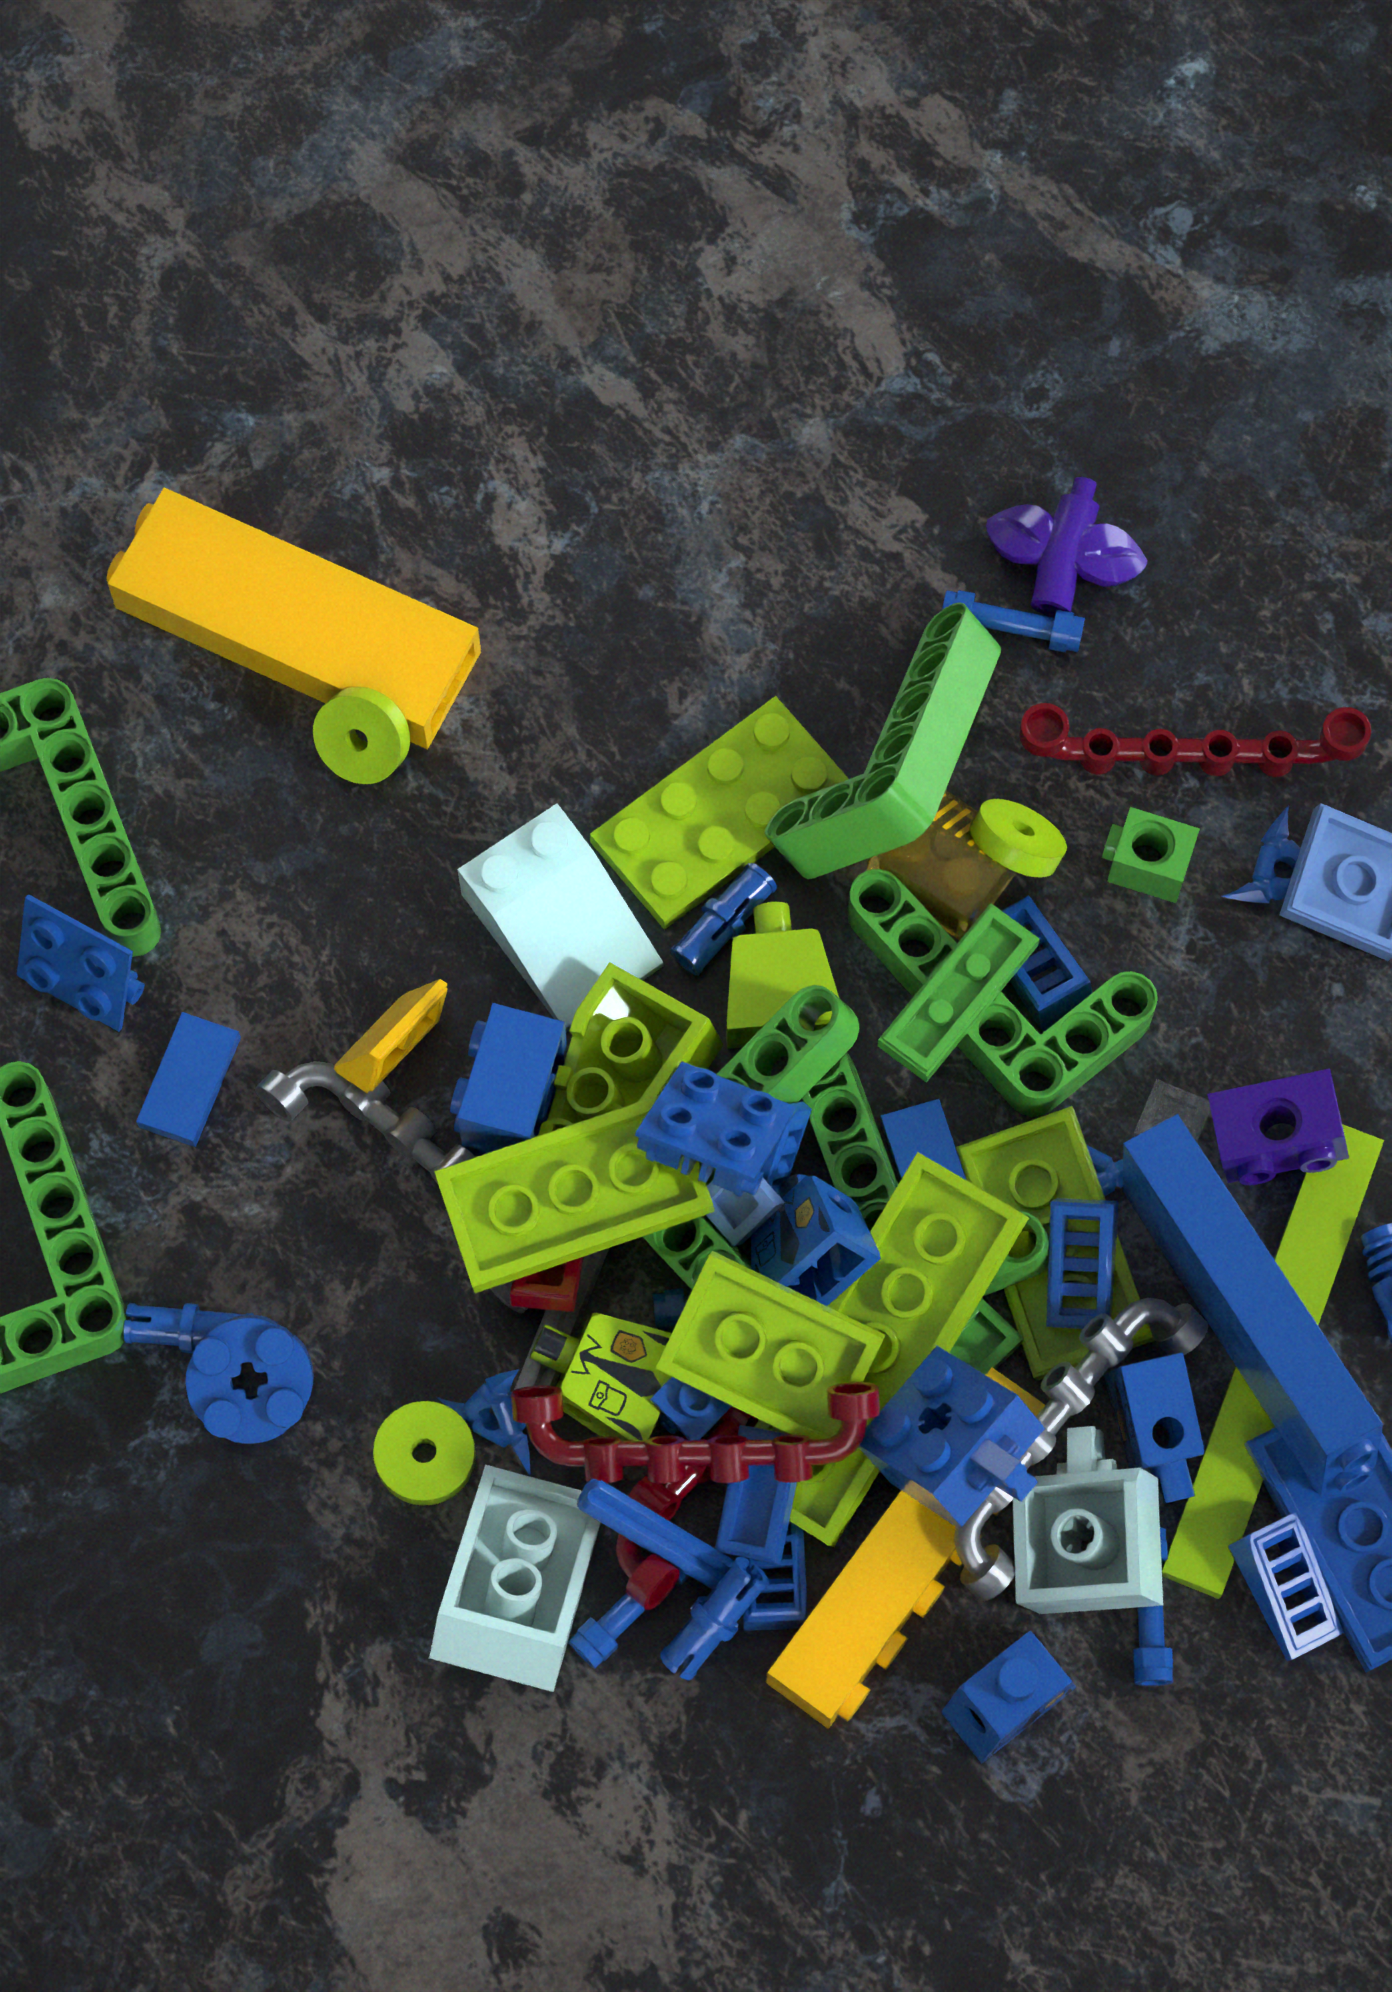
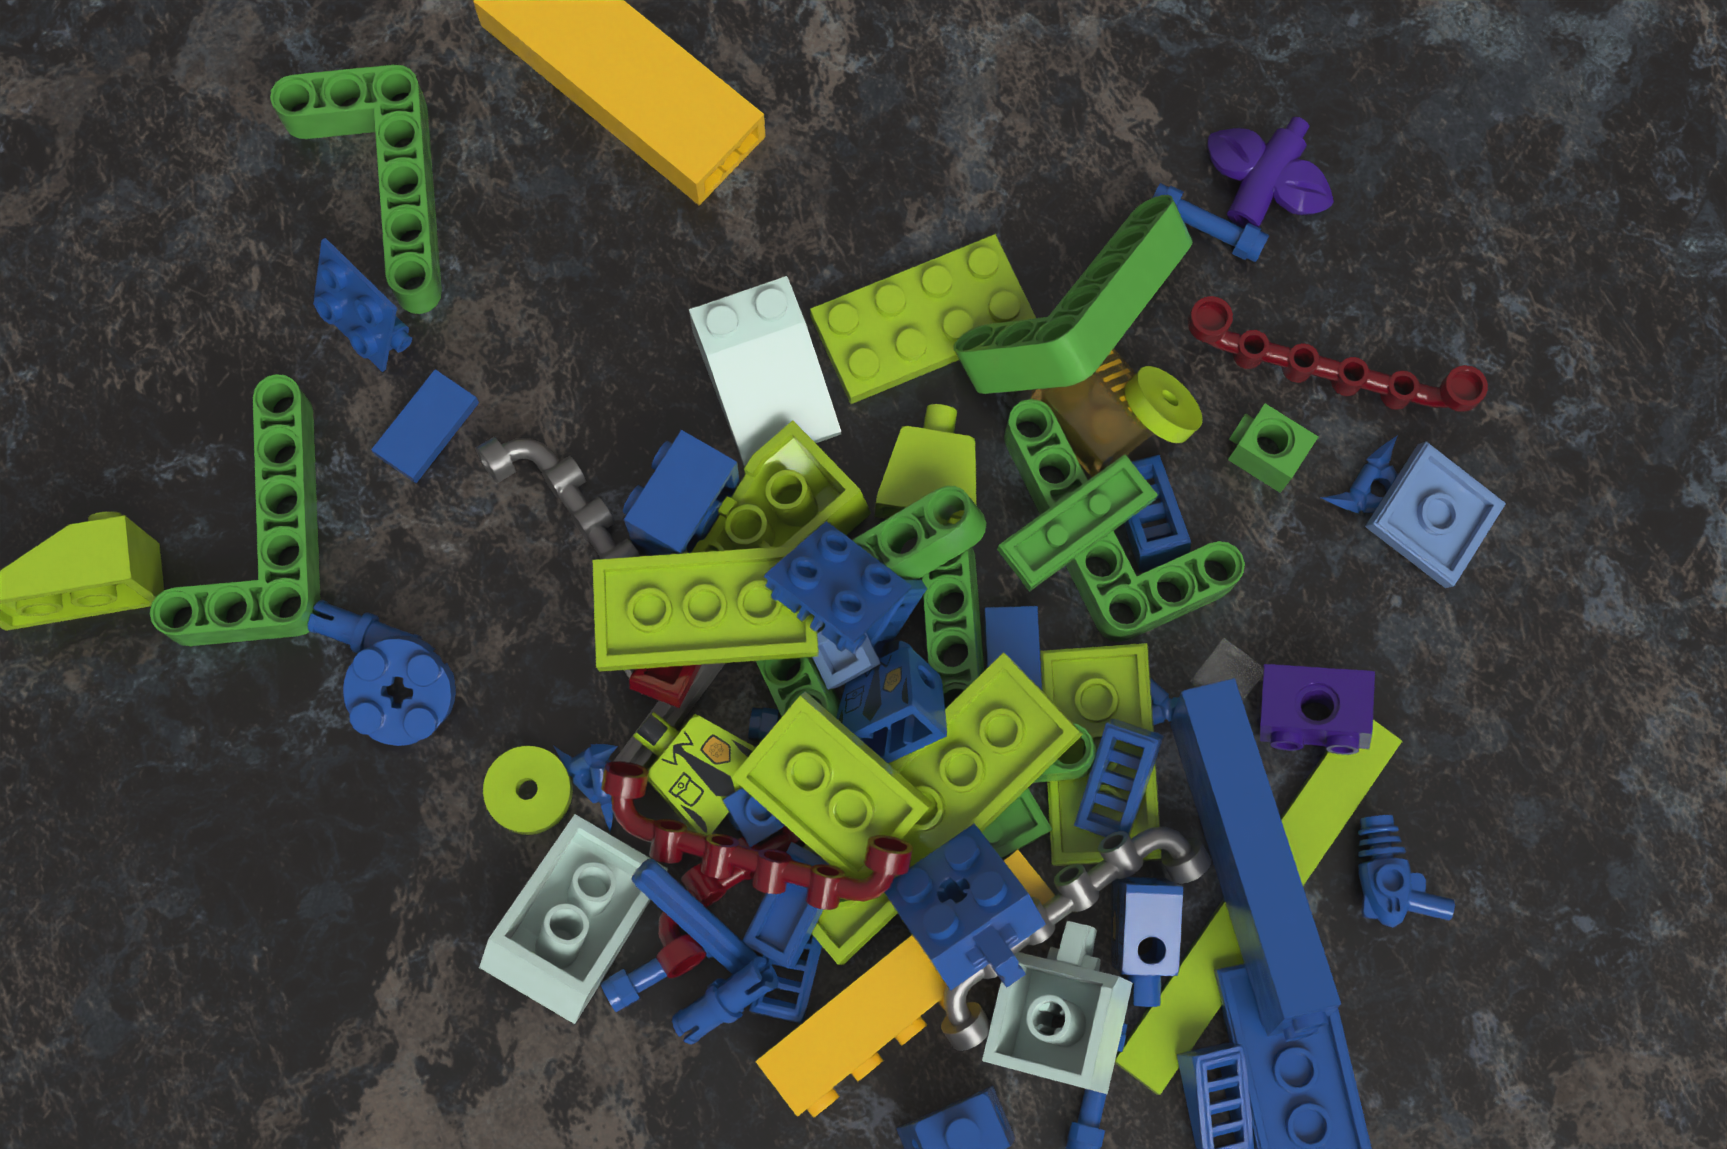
camera: 10 degrees right, 5 degrees up
lime piece [313,687,410,784] -> none
yellow slope [334,979,448,1093] -> none
blue pin [670,863,777,976] -> none

